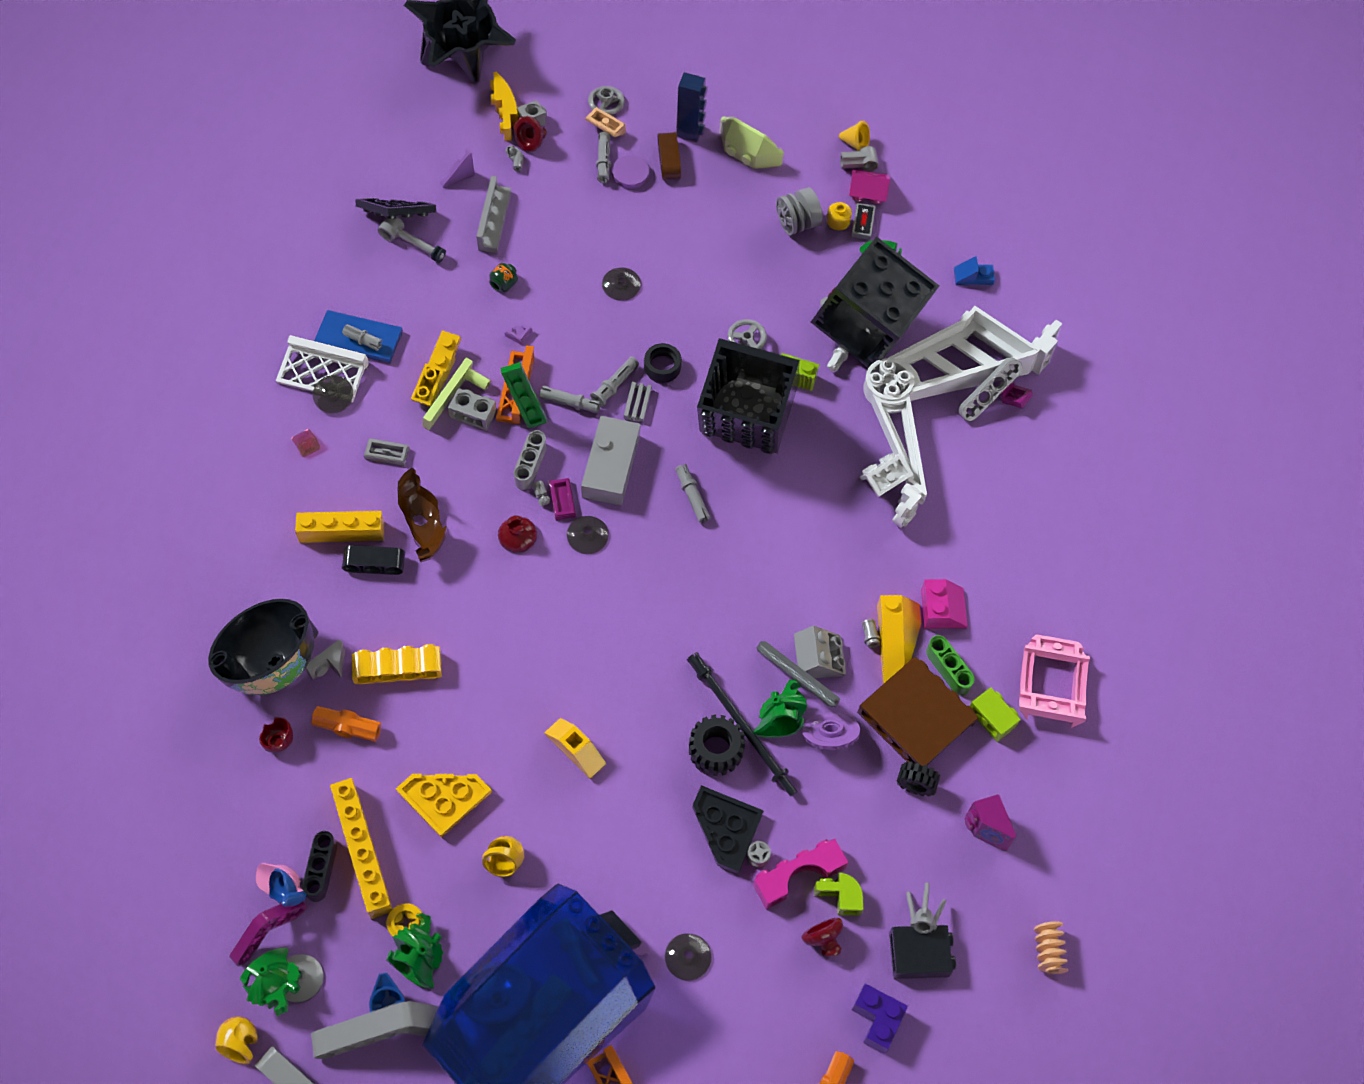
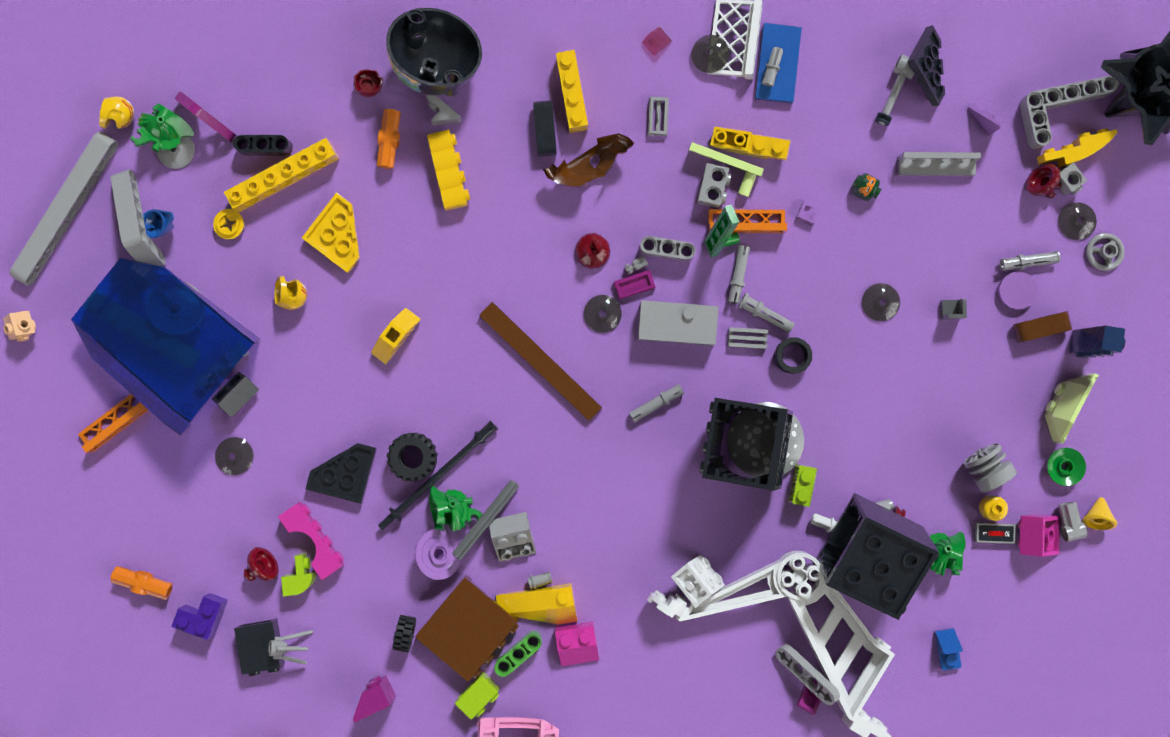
camera: 85 degrees right, 25 degrees up
blue hair [256,863,306,907] -> none
green helmet [386,913,444,989] -> none
light grey arm [505,145,524,172] -> none
light nougat slope [585,107,626,137] -> none
light grey piece [728,319,767,349] -> none
light grey wheel [747,841,771,868] -> none
none -> reddish brown tile [479,302,602,421]
none -> dark grey panel [940,299,967,320]
none -> light grey beam [1020,76,1119,149]
none -> green dish [1047,447,1086,486]
none -> clear smoke dish [1058,202,1097,240]

